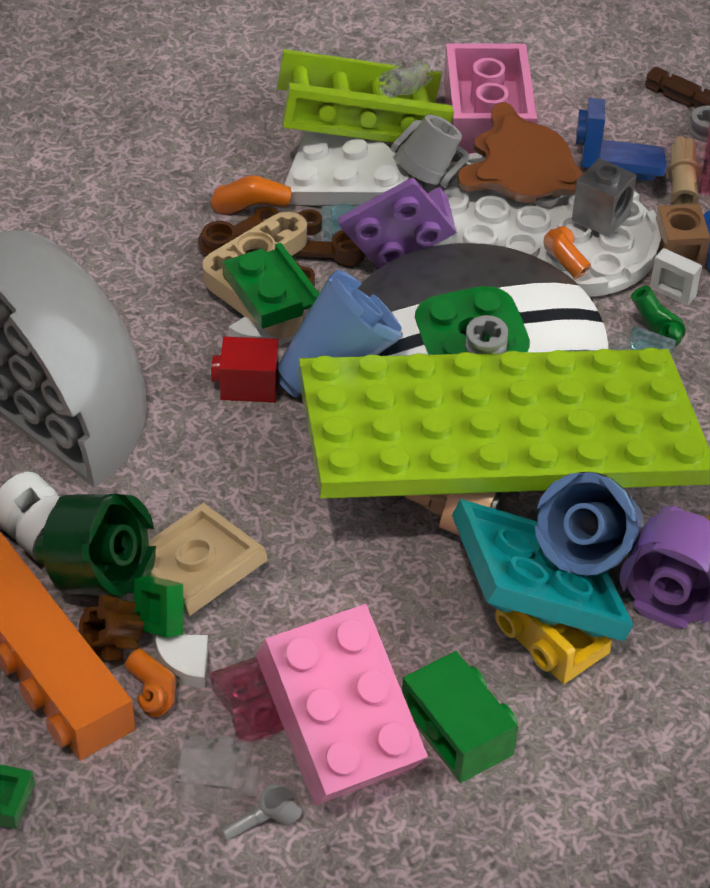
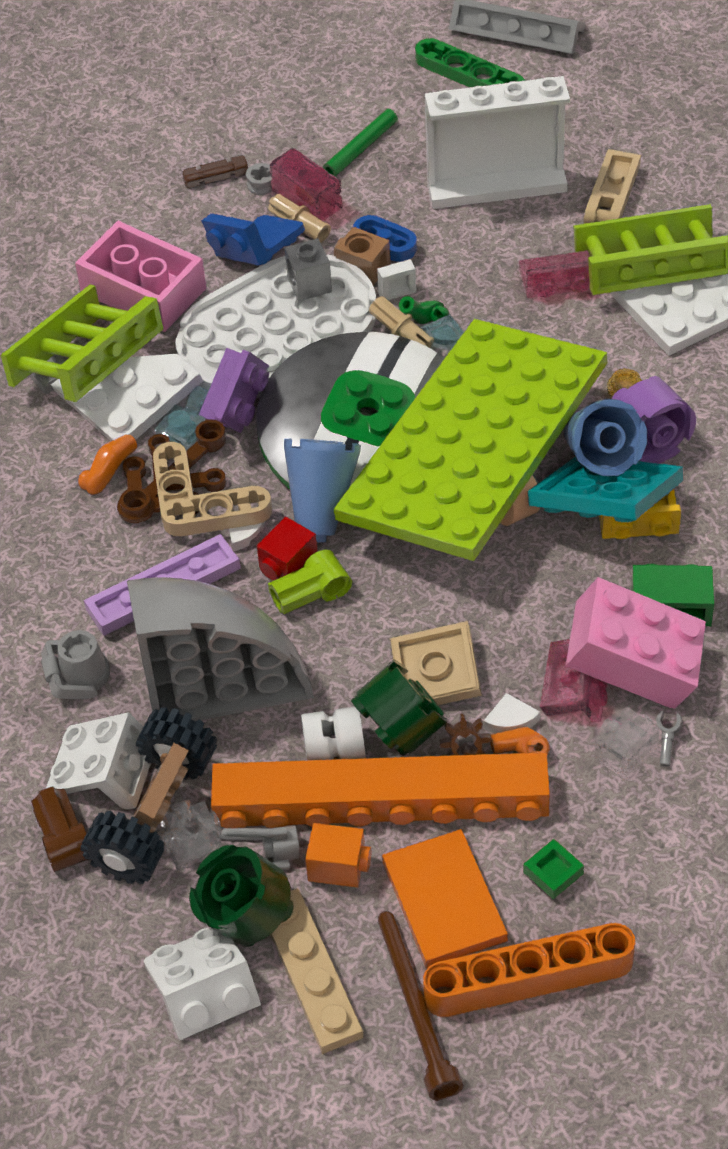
camera: 50 degrees left, 5 degrees up
green plate [134,576,185,638] -> none
green plate [222,242,319,329] -> none
clear pin [379,60,433,97] -> none
light grey piece [390,114,469,188] -> none
dark orange tile [458,102,583,204] -> none
light grey bush [465,315,508,354] -> none
orange arm [543,226,591,279] -> none
none -> lavender plate [84,534,241,636]
none -> lime piece [268,550,352,614]
none -> tan axle [369,296,435,348]

